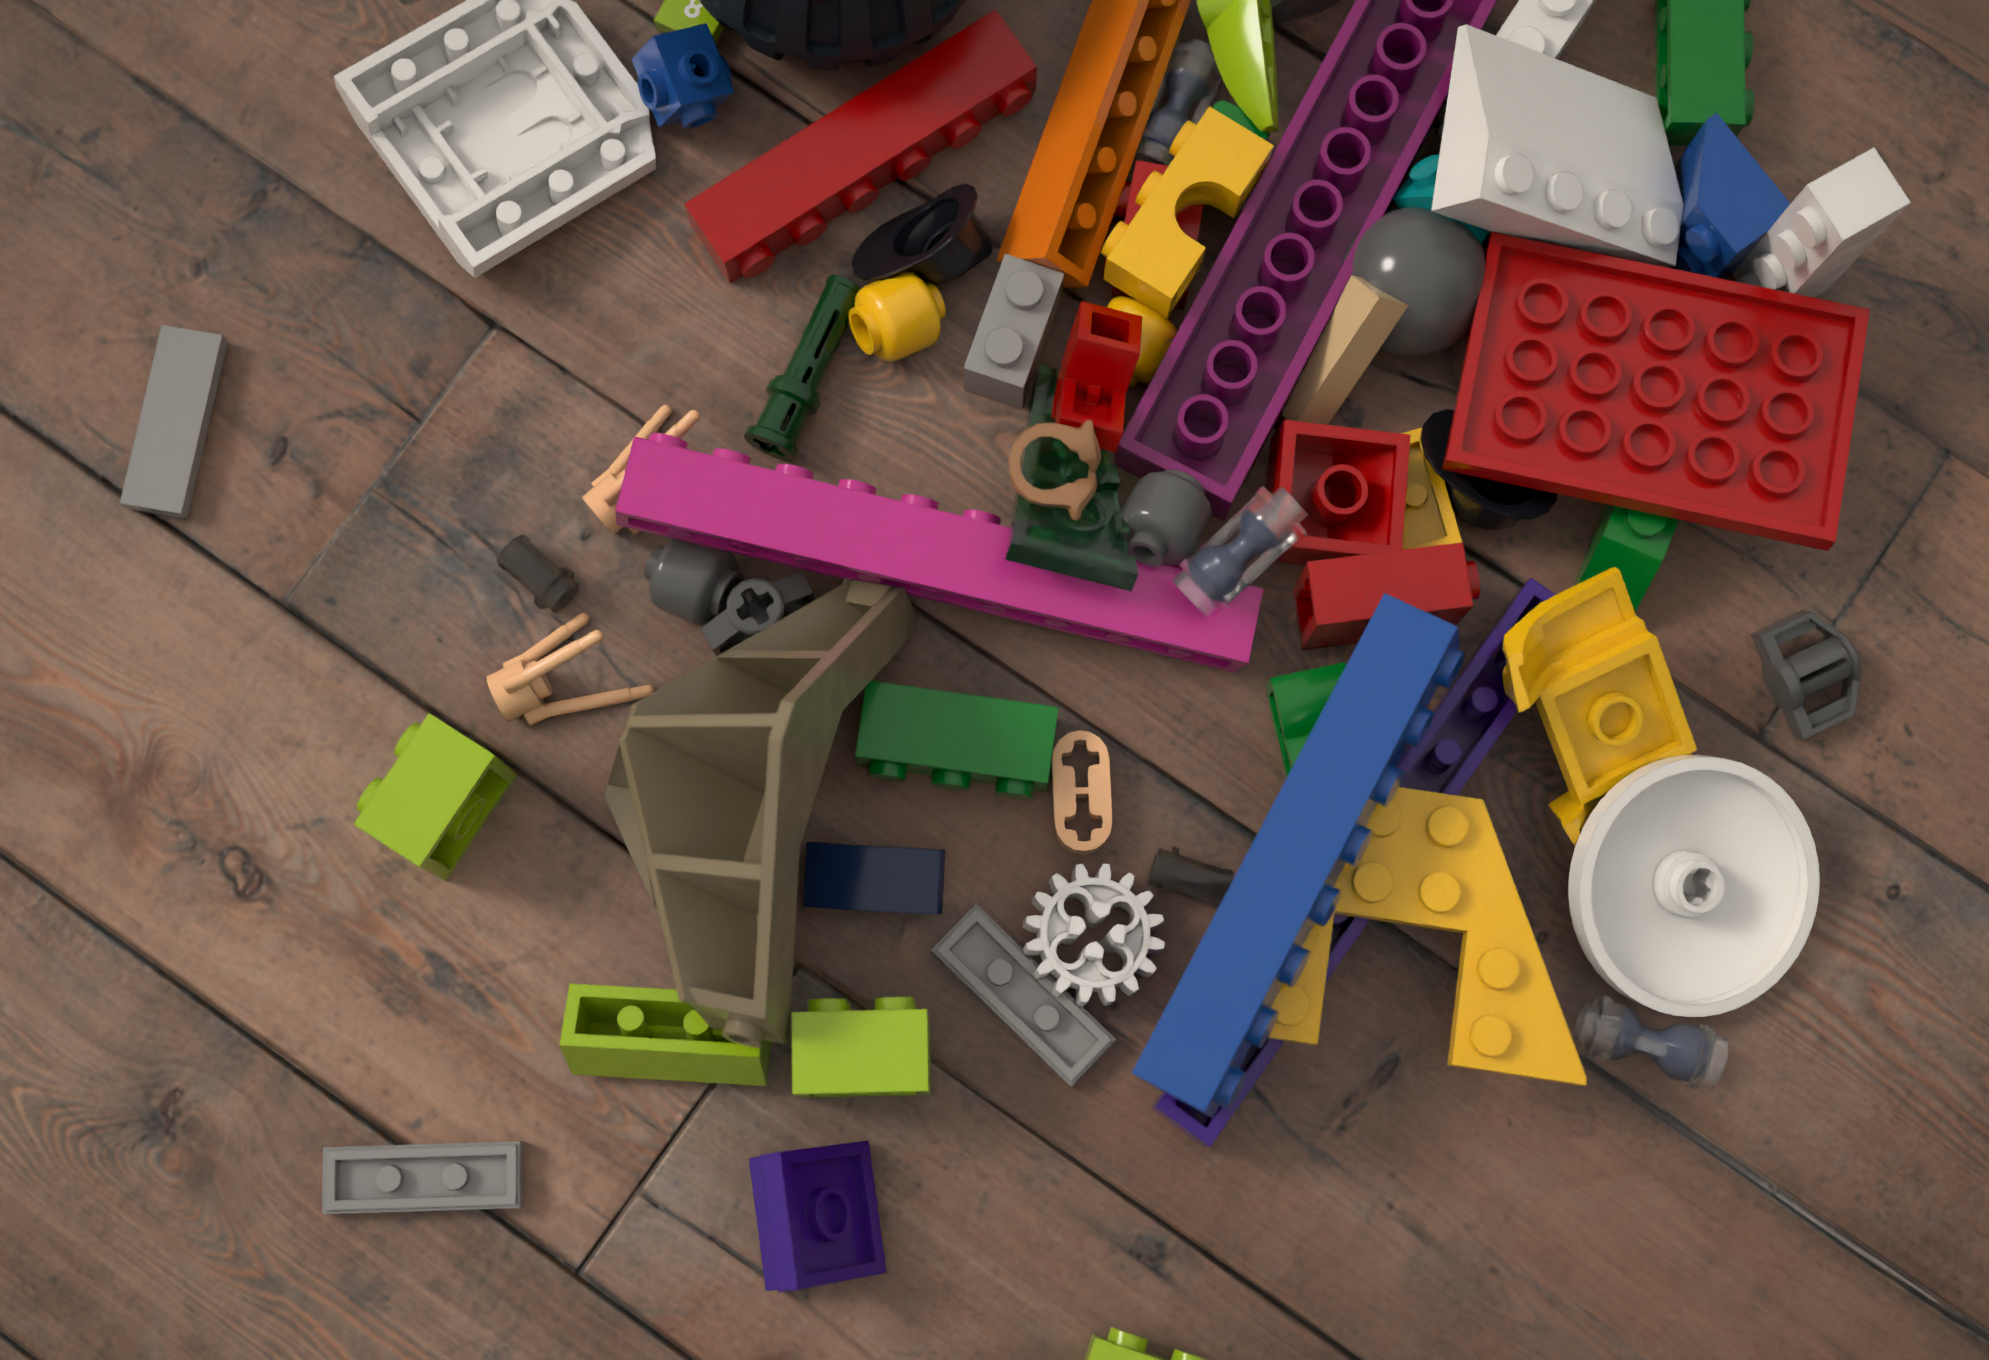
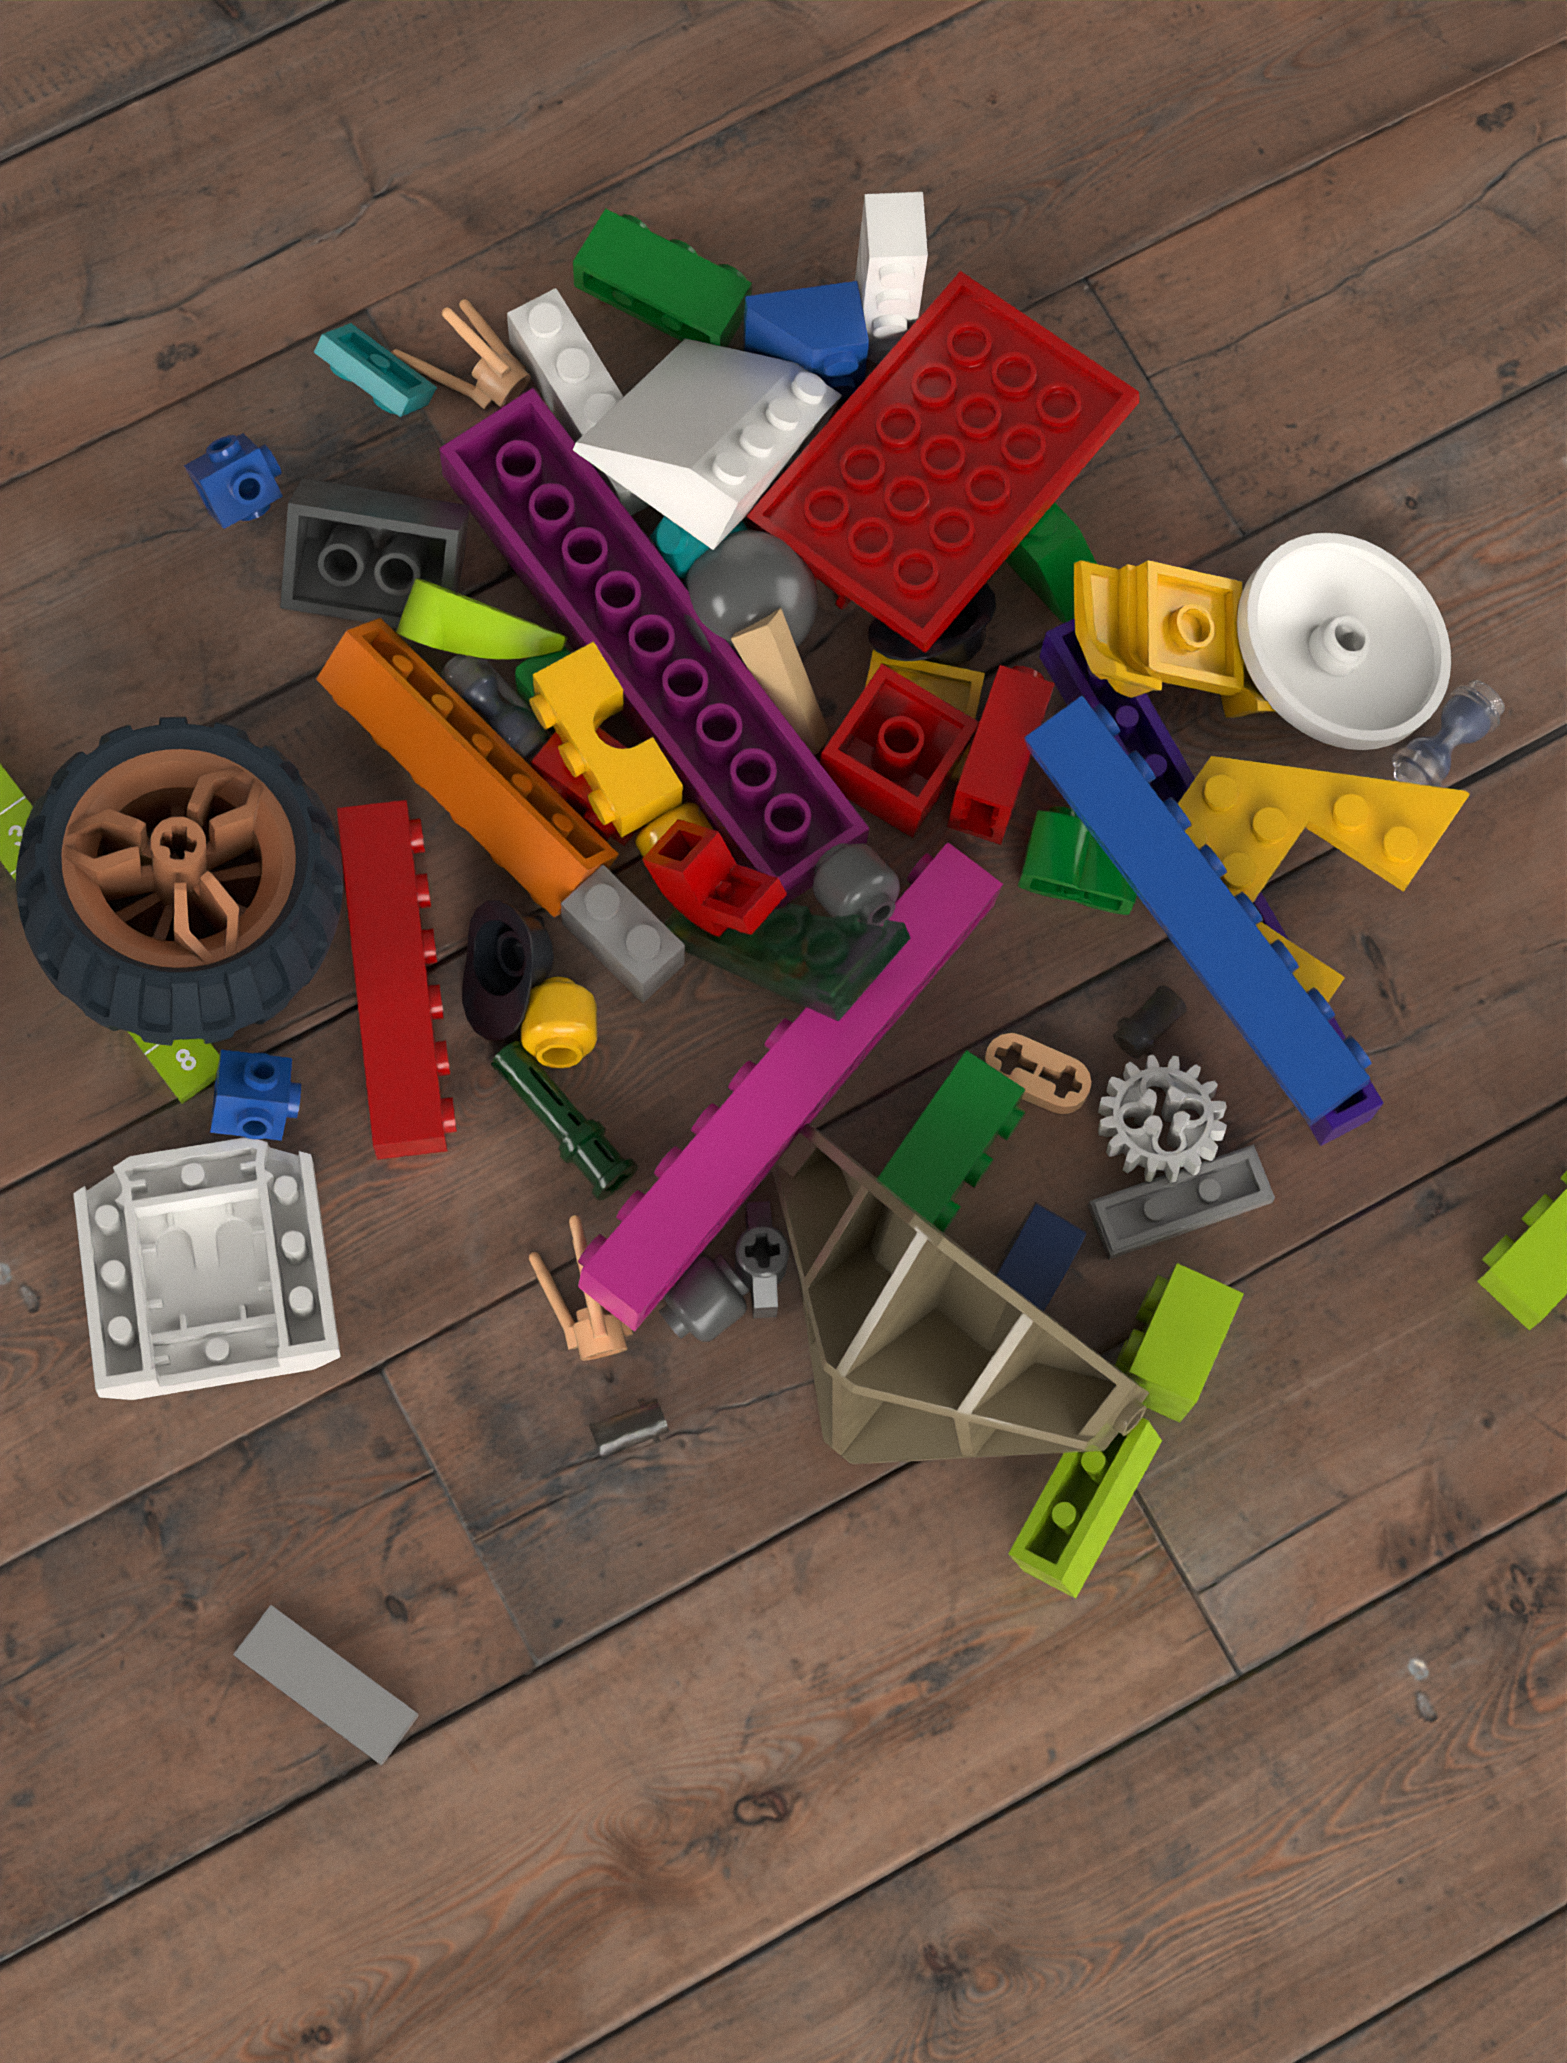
camera: 70 degrees left, 5 degrees down
light grey tile [322,1141,524,1214] -> none
lime brick [353,713,518,881] -> none
light nougat plant [486,613,655,726] -> none
dark purple bracket [749,1140,887,1292] -> none
medium nougat piece [1008,420,1101,521] -> none
clear piece [1172,486,1308,618] -> none
dark grey piece [1751,610,1862,740] -> none

